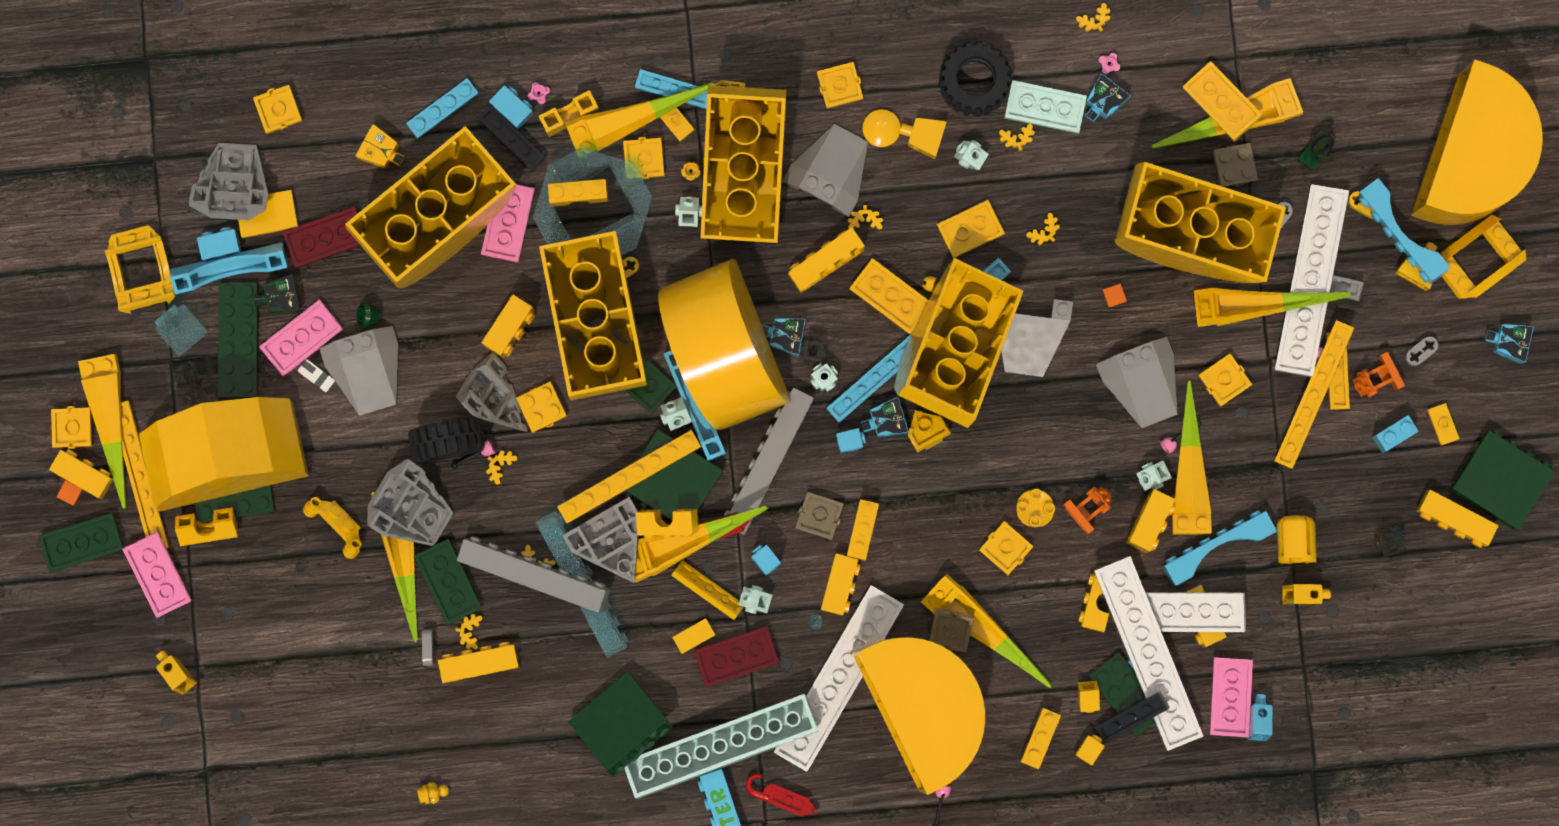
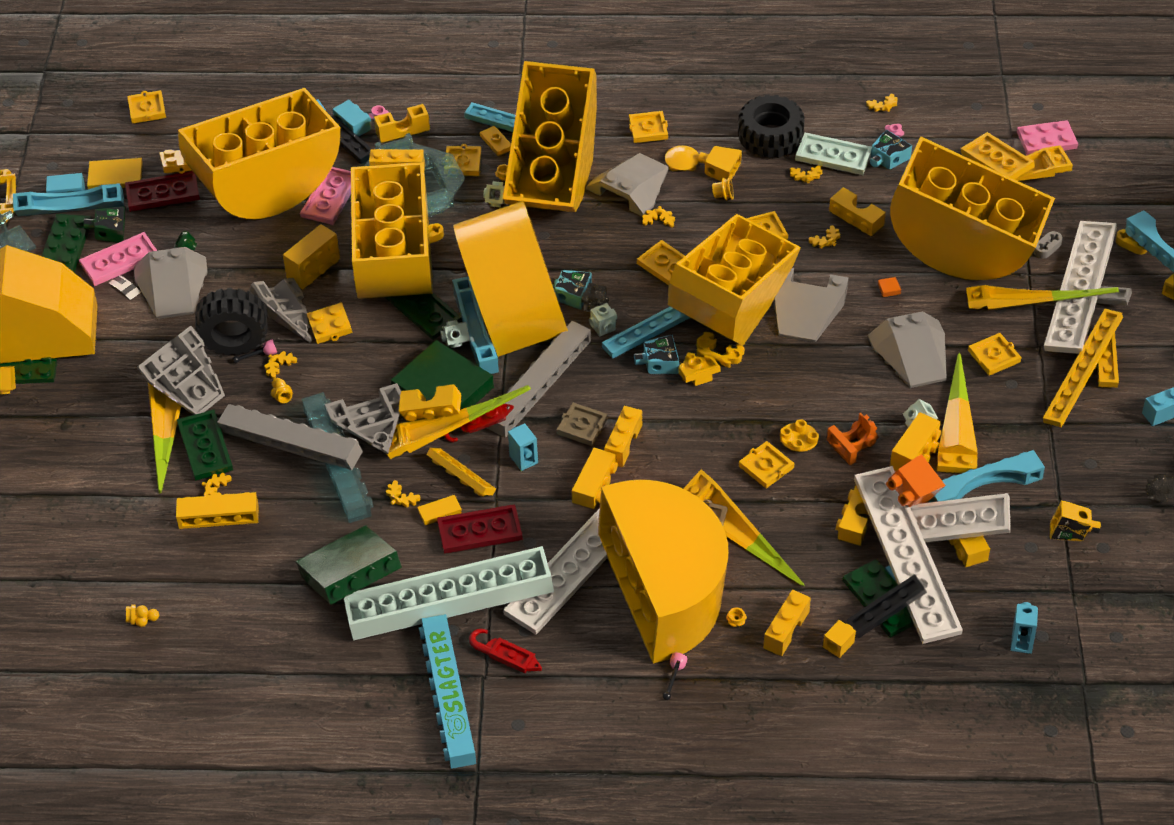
camera: 10 degrees right, 35 degrees down
light grey wedge [189,143,268,220] -> none
yellow plate [303,497,361,559] -> none
light grey beam [422,629,434,666] -> none
yellow plate [558,430,701,524] -> none
yellow plate [565,83,715,158] -> none
light aqua brick [739,585,772,614] -> none
yellow wedge [788,227,865,293] -> none
clear light blue hinge [807,613,824,630] -> none
medium azure brick [836,428,866,454] -> none
light aqua brick [954,140,989,170] -> none
yellow brick [1078,681,1100,713] -> none
bright pink hinge [1160,420,1202,454] -> none
bright pink plate [1209,657,1253,737] -> none
yellow cylinder [1277,515,1317,564] -> none
piece [1298,129,1336,171] -> none
orange tile [1352,352,1405,398] -> none
none -> yellow plate [159,150,191,174]
none -> yellow piece [271,378,293,403]
none -> yellow animal [386,480,420,508]
none -> yellow piece [712,177,734,201]
none -> yellow plate [726,608,747,627]
none -> yellow arch [829,187,886,236]
none -> orange hips [886,454,946,507]
none -> bright pink plate [1017,120,1078,155]

